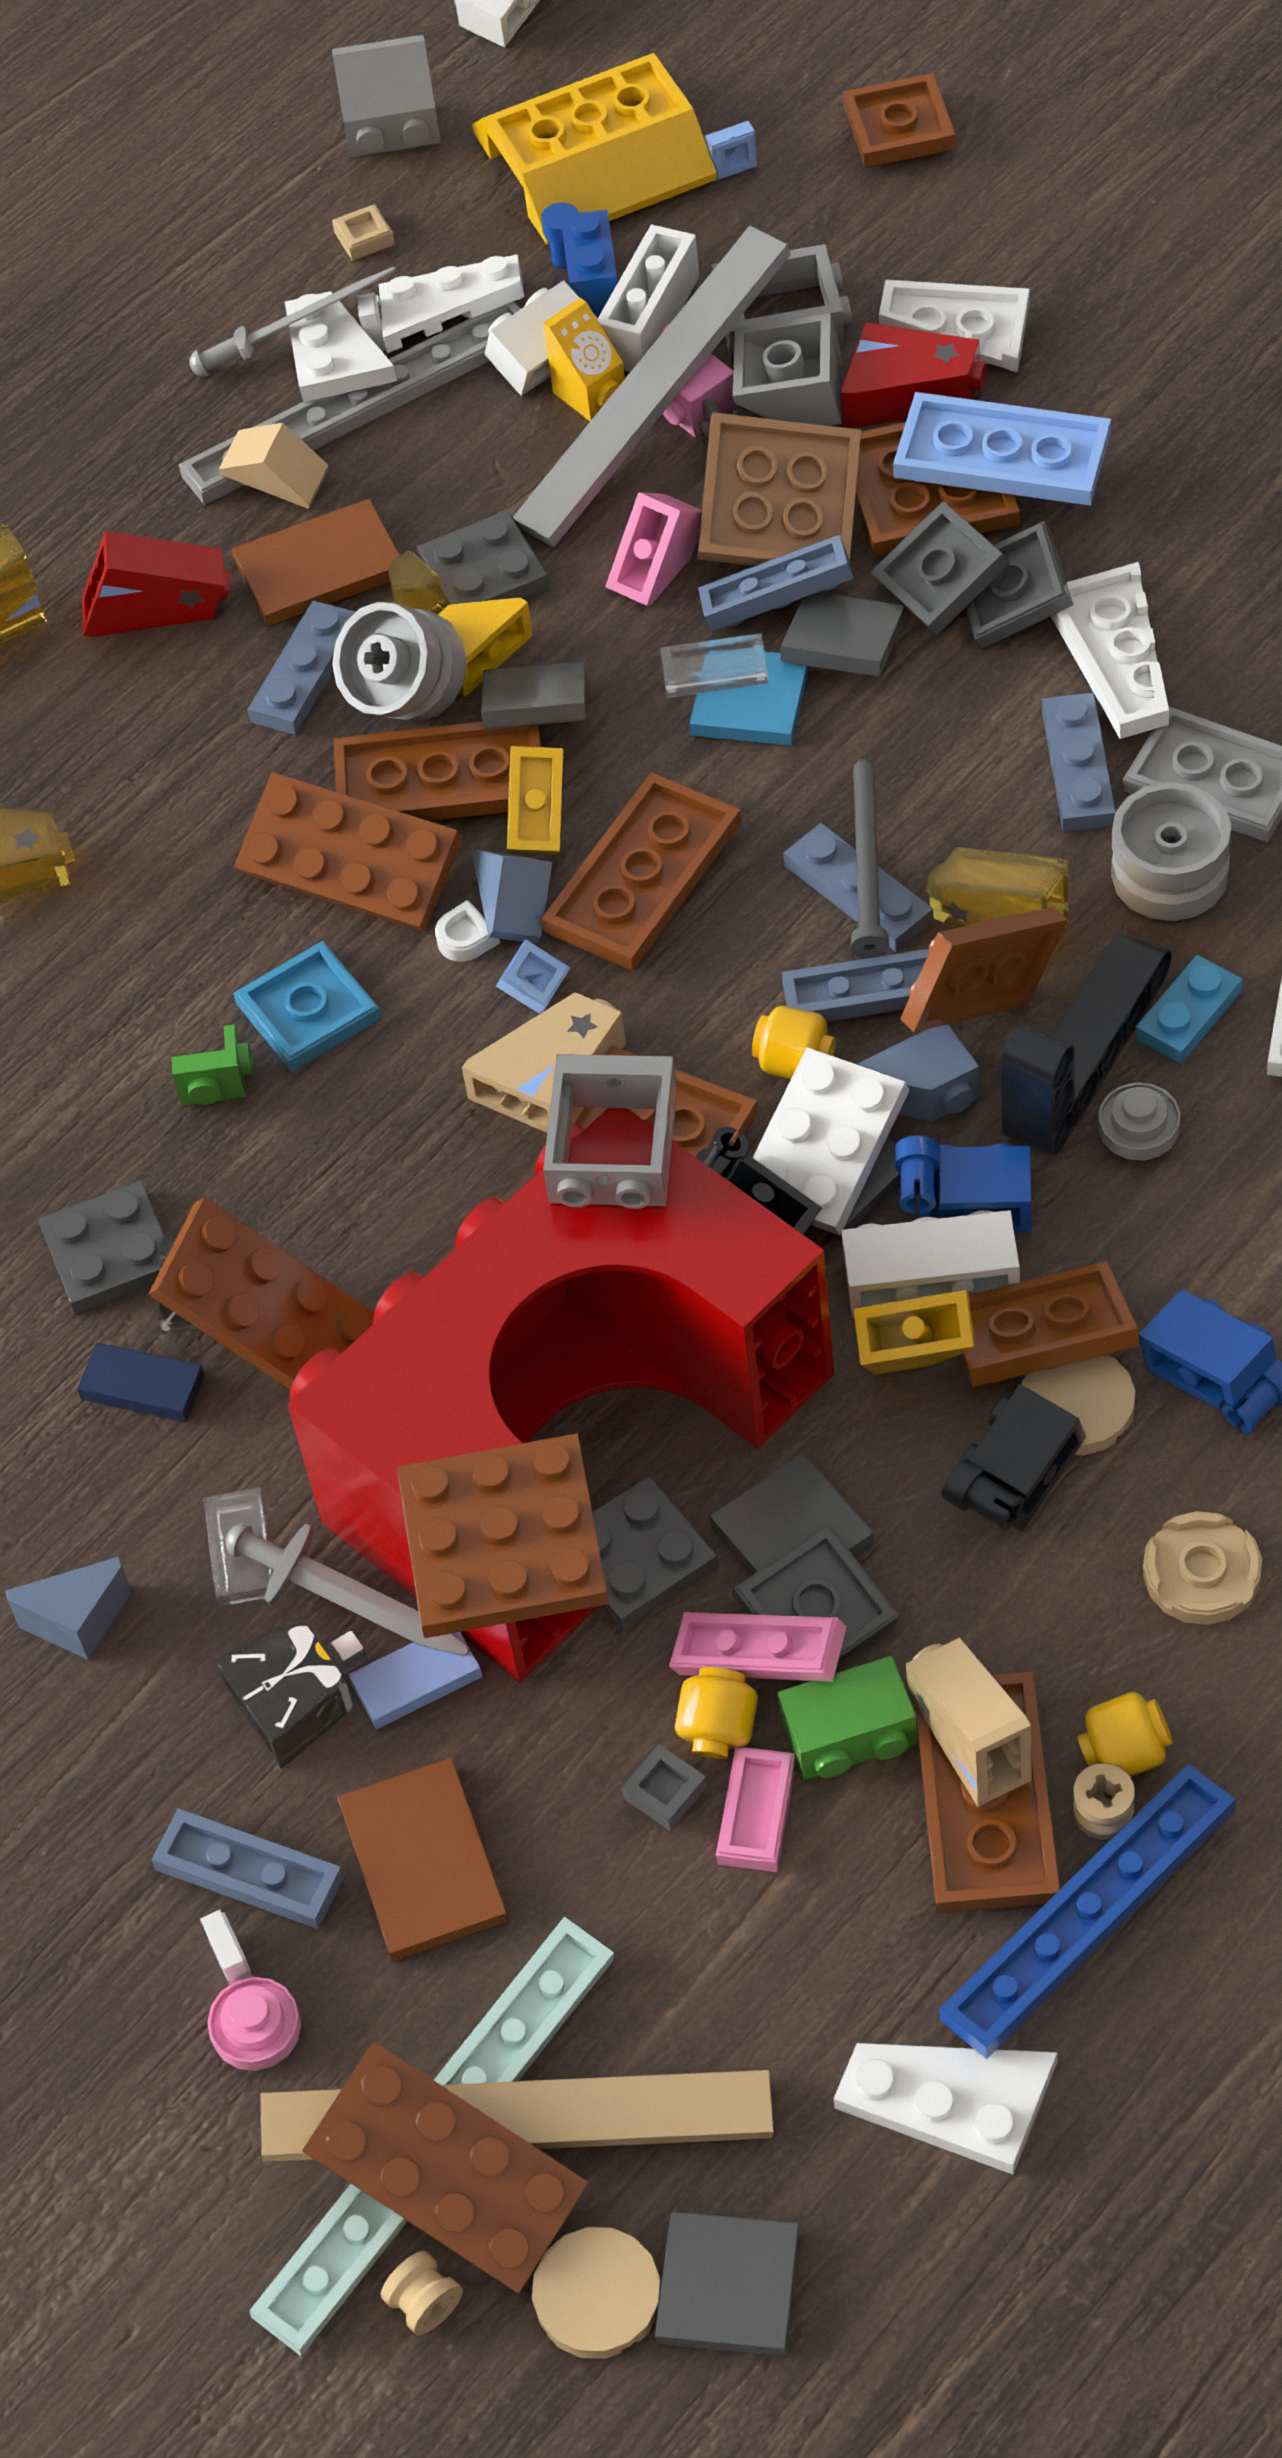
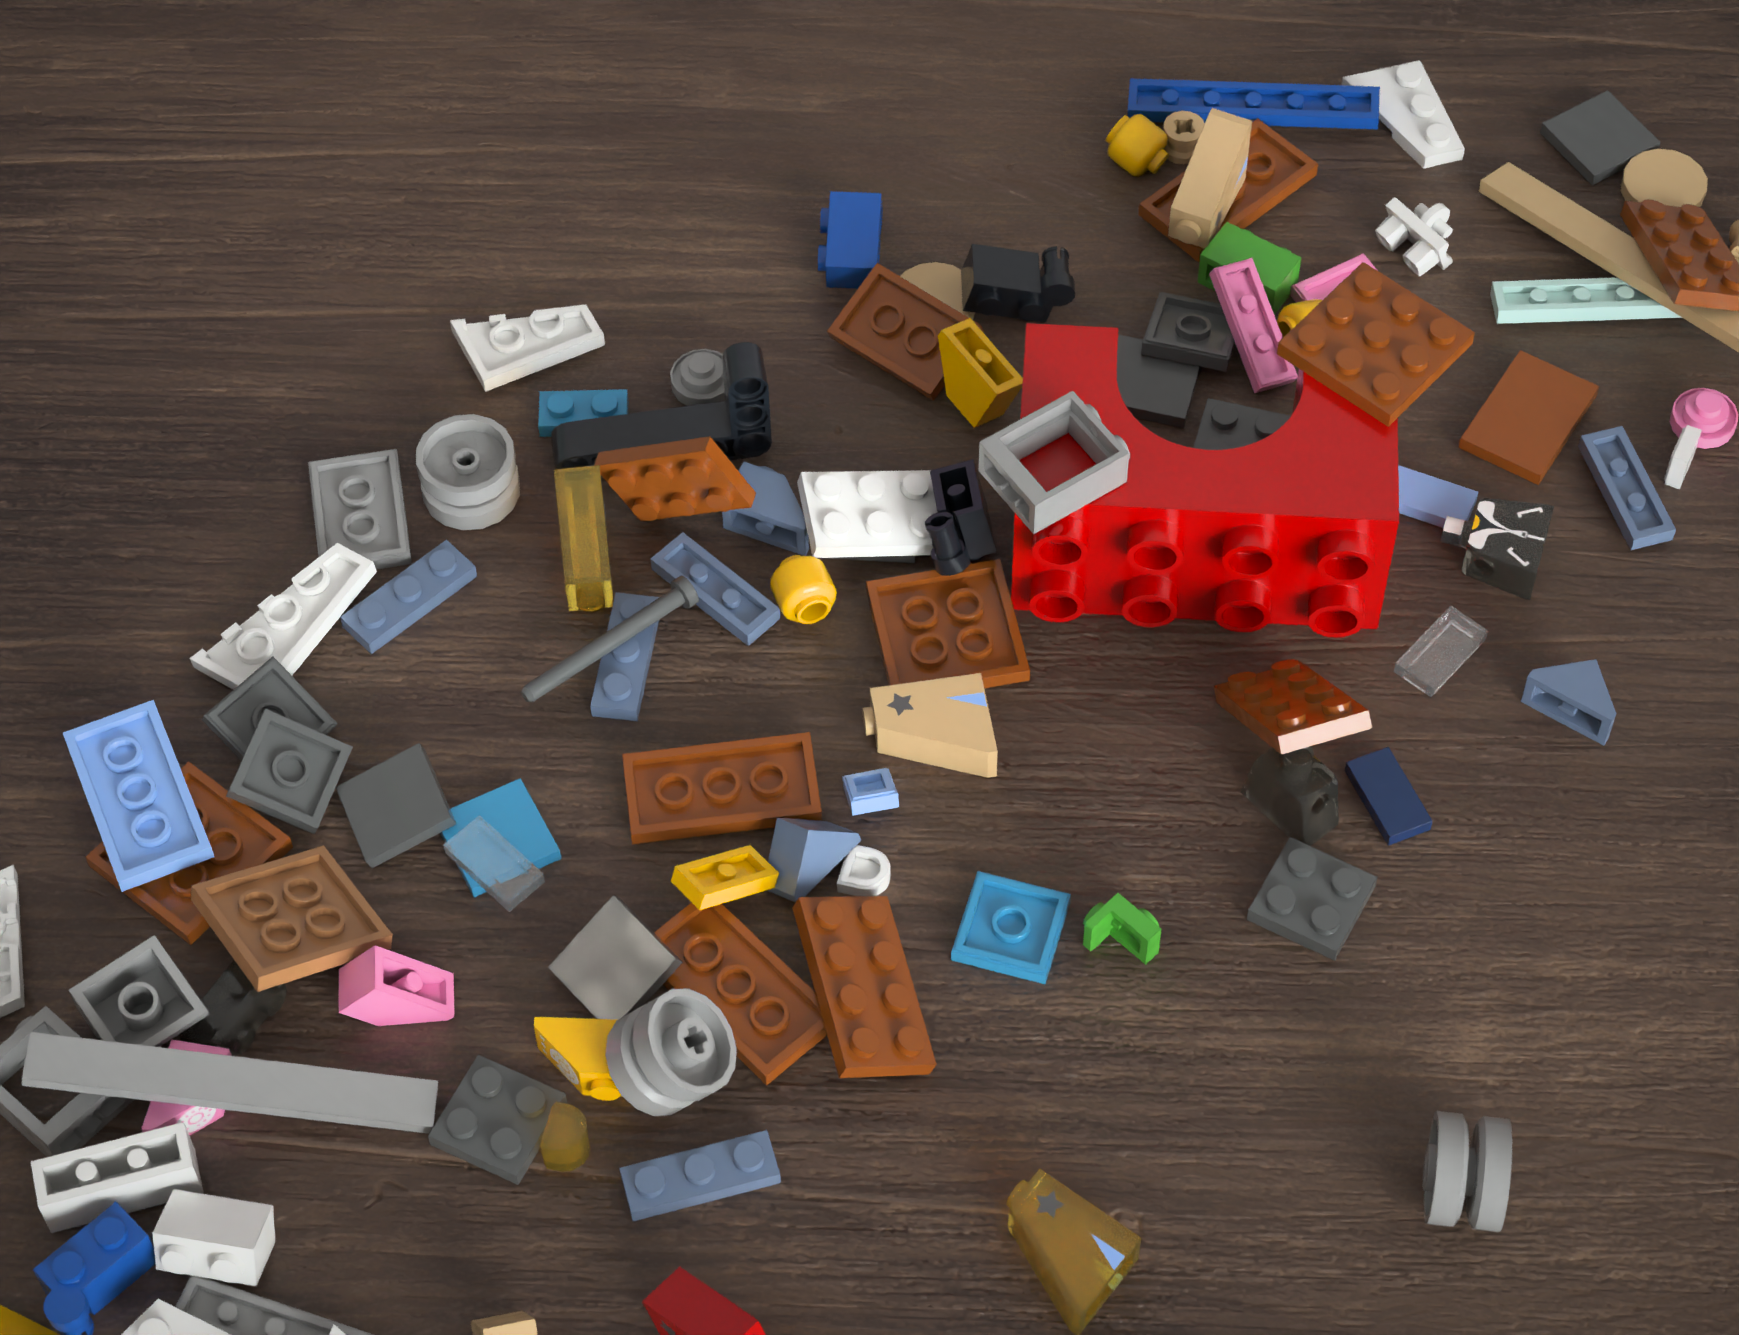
camera: 135 degrees left, 0 degrees up
light grey sword [225,1524,468,1655] -> none
dark orange tile [231,498,406,627] -> none
yellow slope [543,298,625,421] -> none
sand blue plate [698,534,854,632] -> none
red slope [840,322,987,428] -> none
white brick [841,1210,1020,1317] -> none
blue hinge [895,1135,1032,1233] -> none
tan tile [1143,1511,1262,1625] -> none
none -> white hips [1375,197,1453,276]

